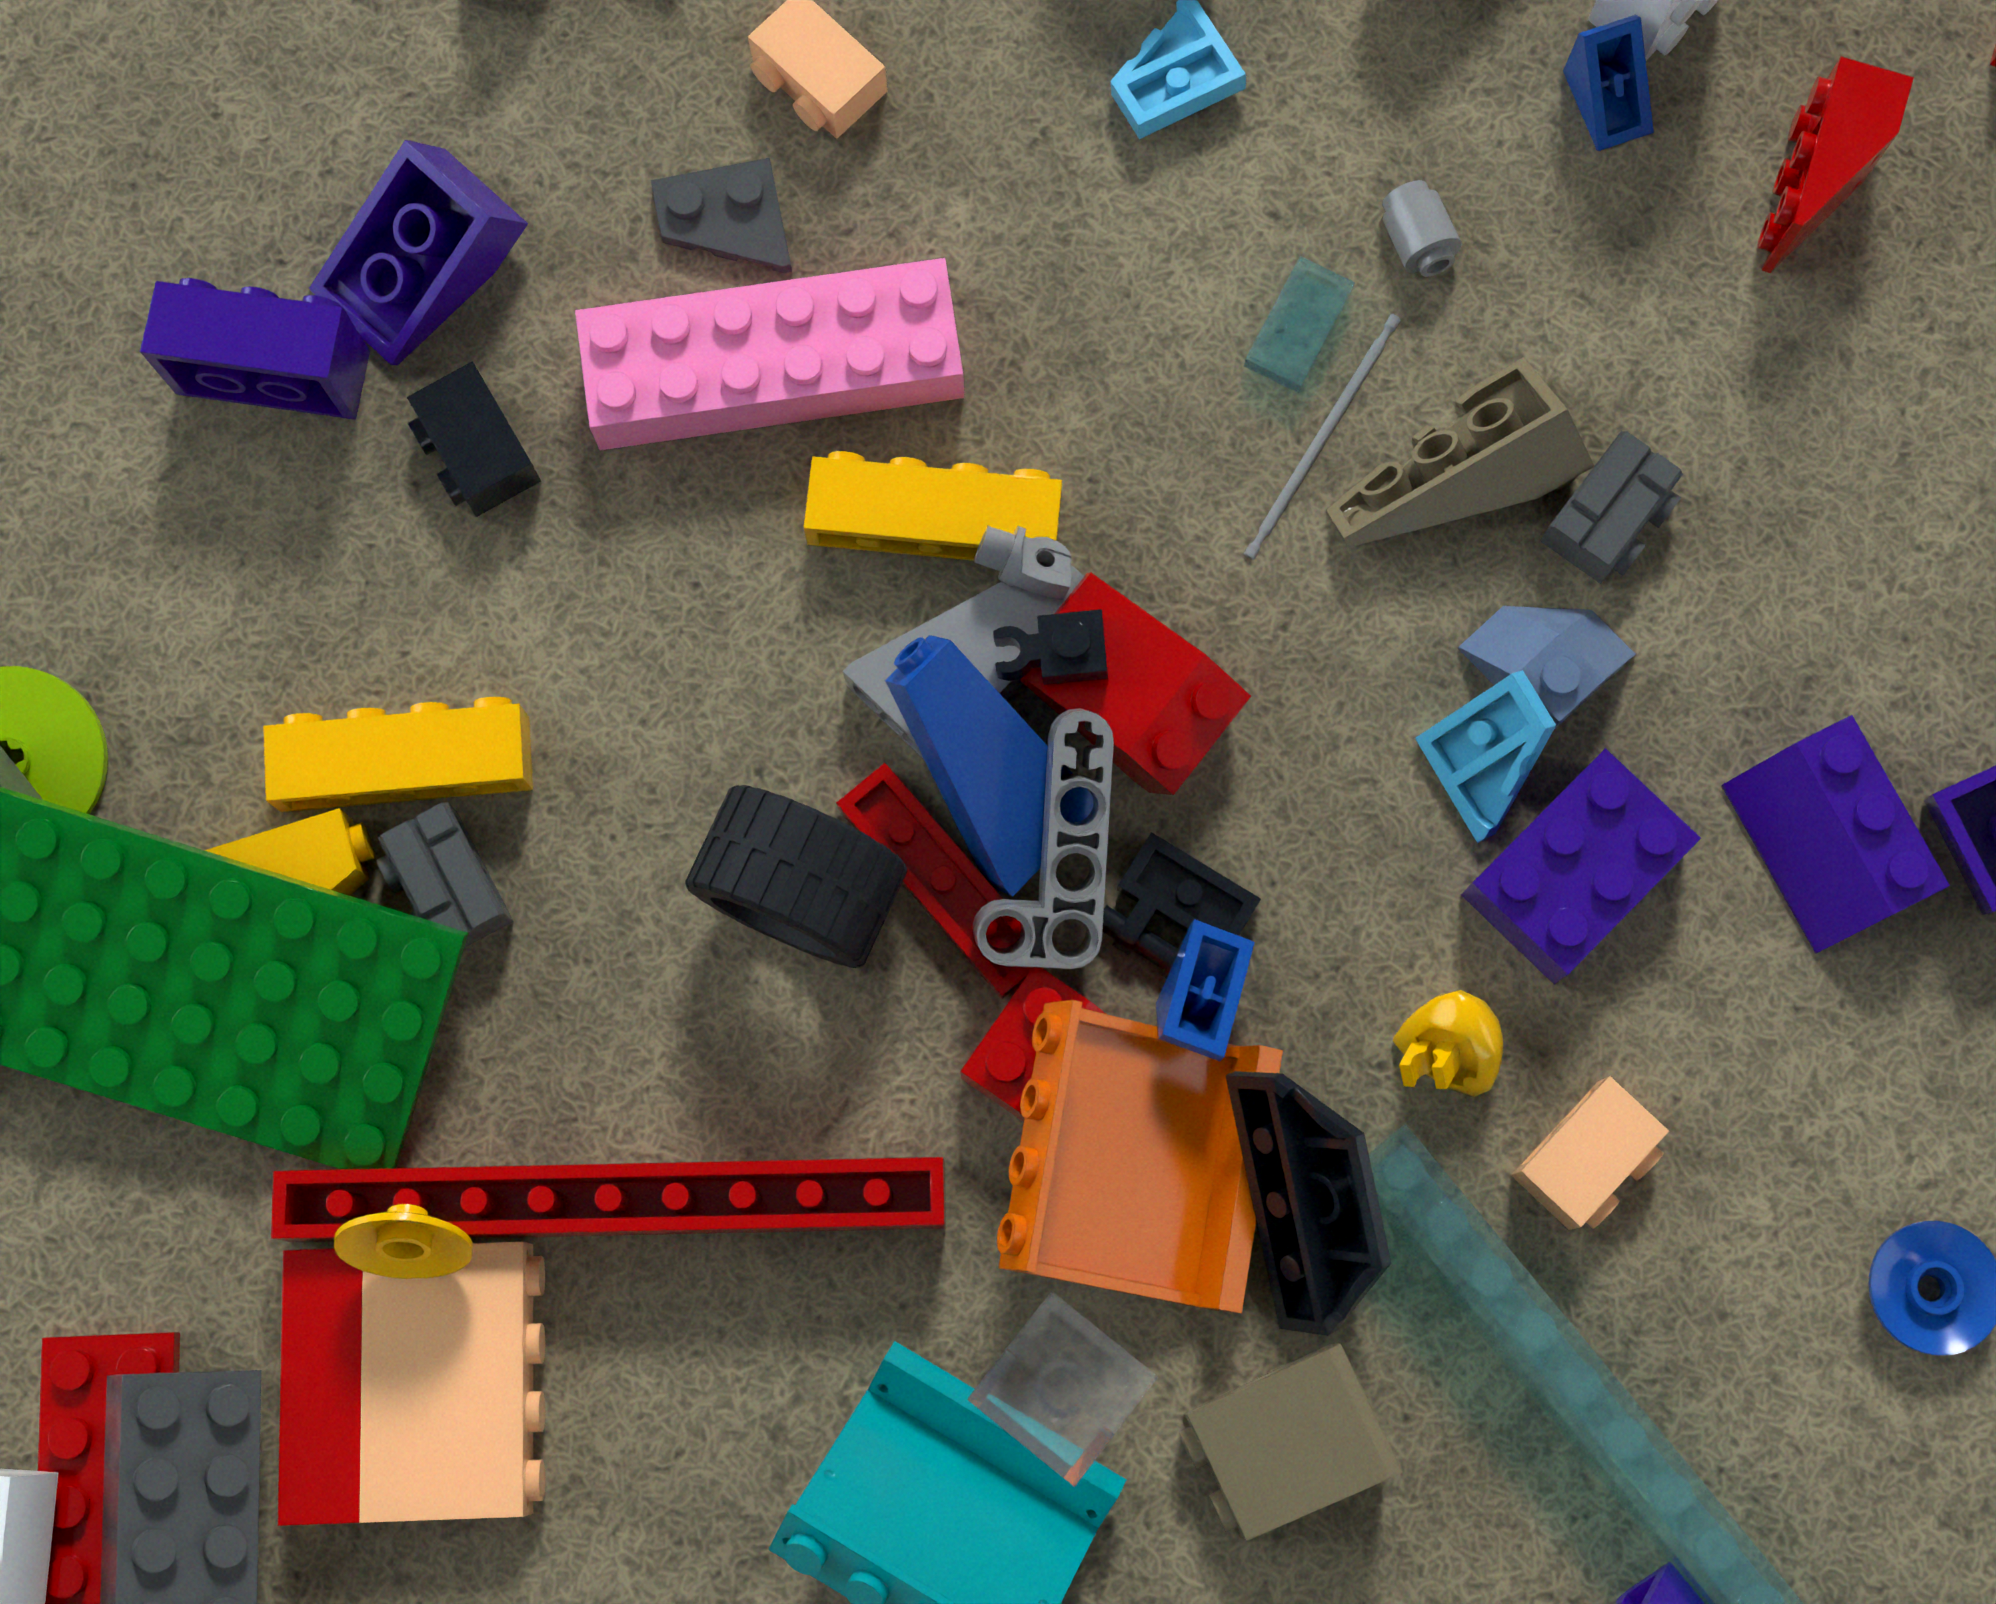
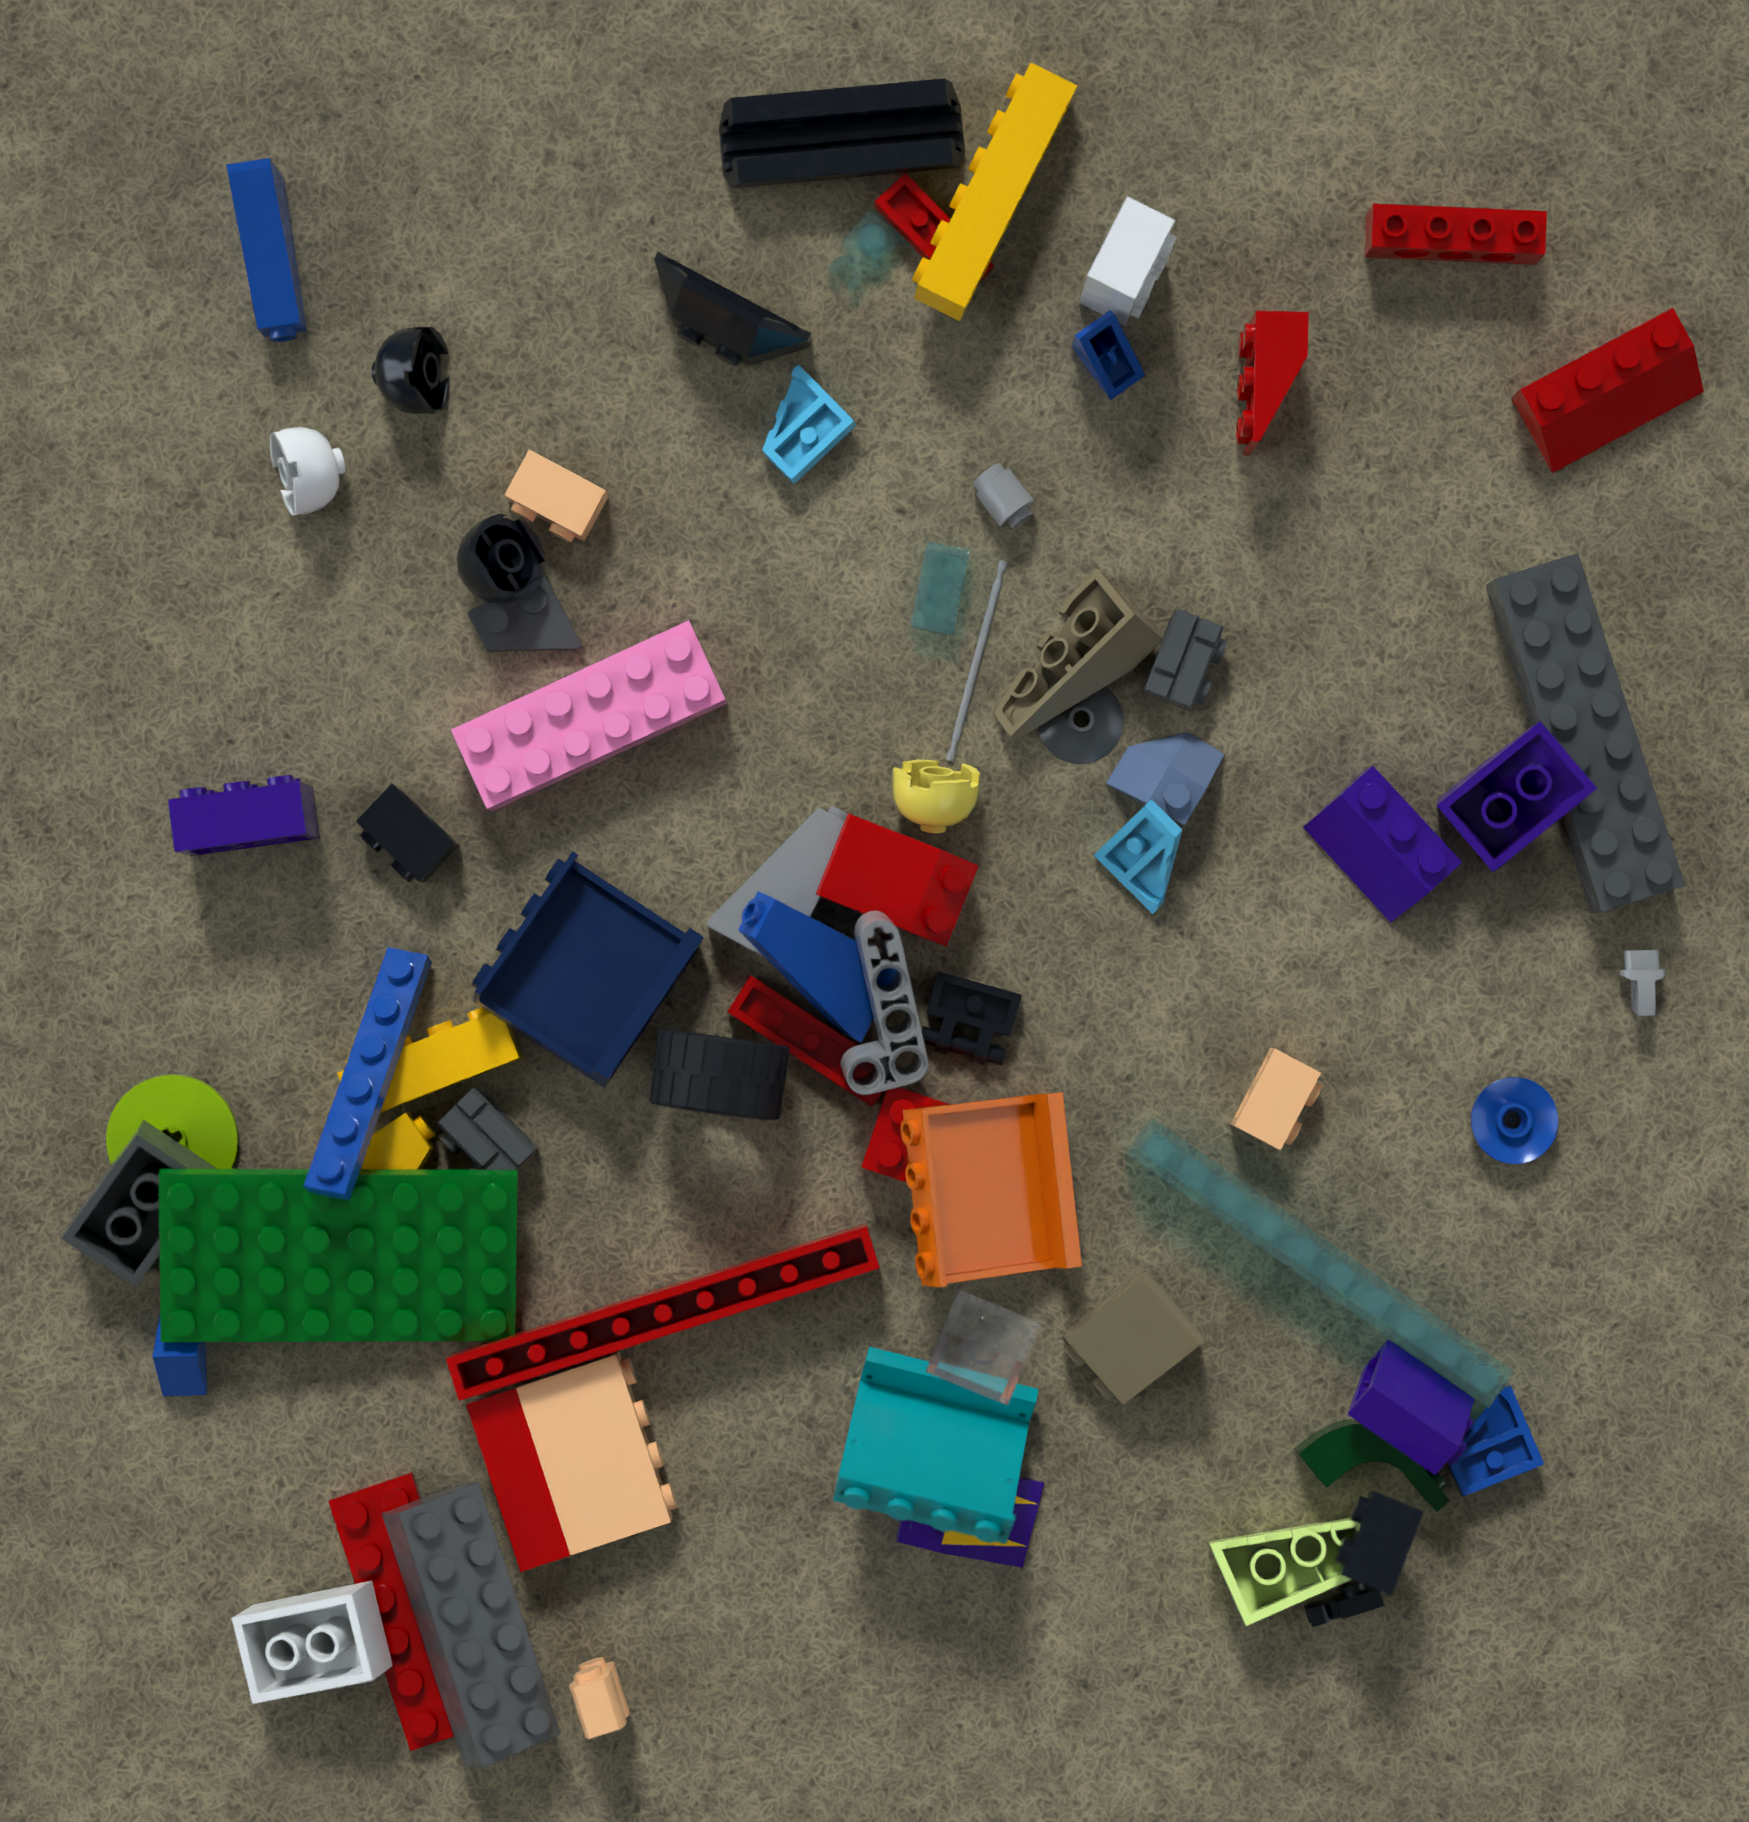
camera: 20 degrees left, 10 degrees up
dark purple slope [309,140,528,366] -> none
yellow dish [334,1204,473,1279] -> none
yellow brick [804,451,1062,561] -> none
light grey piece [974,526,1072,600] -> none
black plate [993,609,1108,685] -> none
blue slope [1156,919,1255,1061] -> none
black wedge [1225,1071,1391,1336] -> none
yellow piece [1393,990,1503,1097] -> none
dark purple brick [1461,748,1701,985] -> none
none -> blue plate [303,947,432,1201]
none -> black cylinder [456,514,545,604]
none -> dark blue panel [471,851,704,1088]
none -> light yellow cylinder [892,760,980,833]
none -> dark grey dish [1038,686,1123,764]

